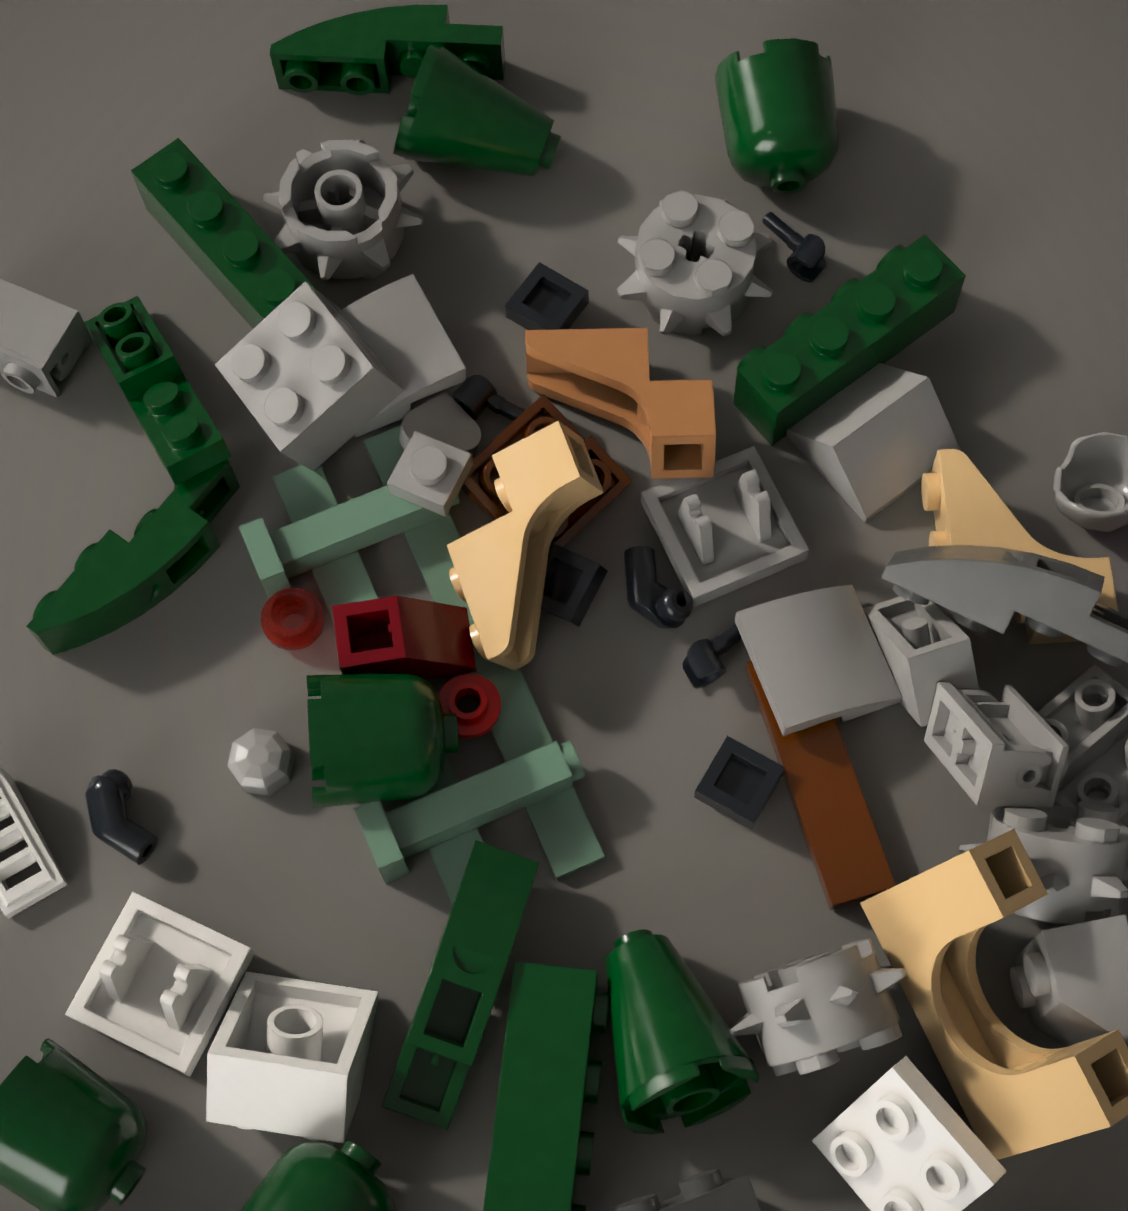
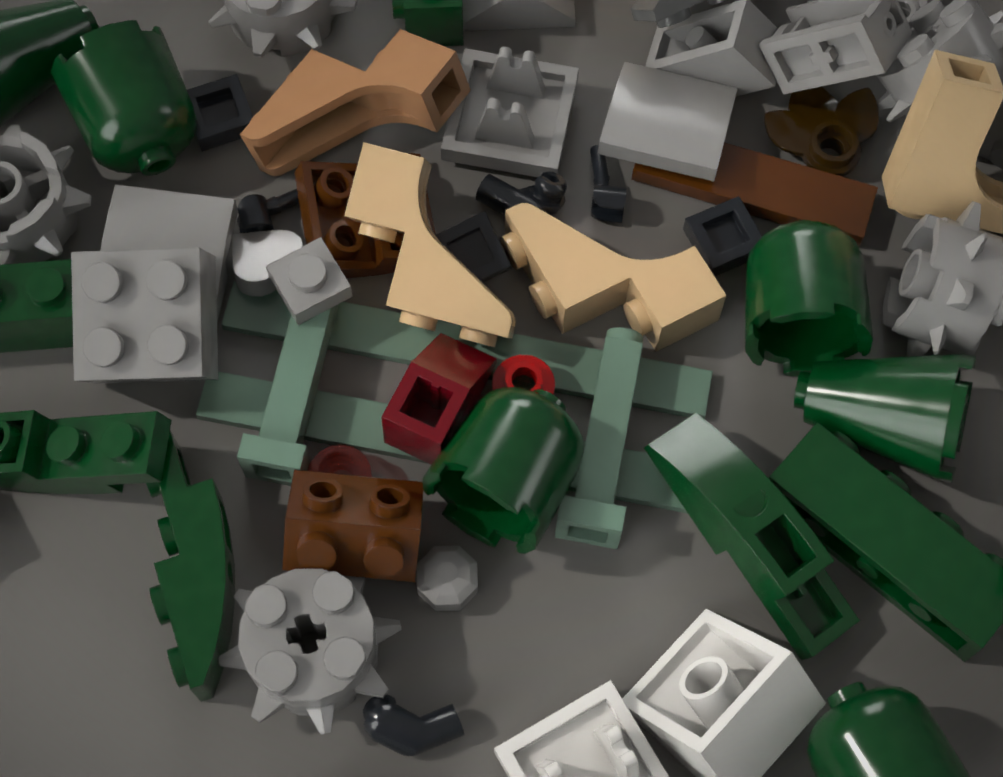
camera: 60 degrees left, 0 degrees up
none -> dark green cylinder [51,20,197,176]
none -> light grey brick [219,569,402,735]
none -> reddish brown brick [282,470,423,582]
none -> tan arch [500,203,727,352]
none -> dark green cylinder [745,220,873,377]
none -> dark brown plate [764,86,879,177]

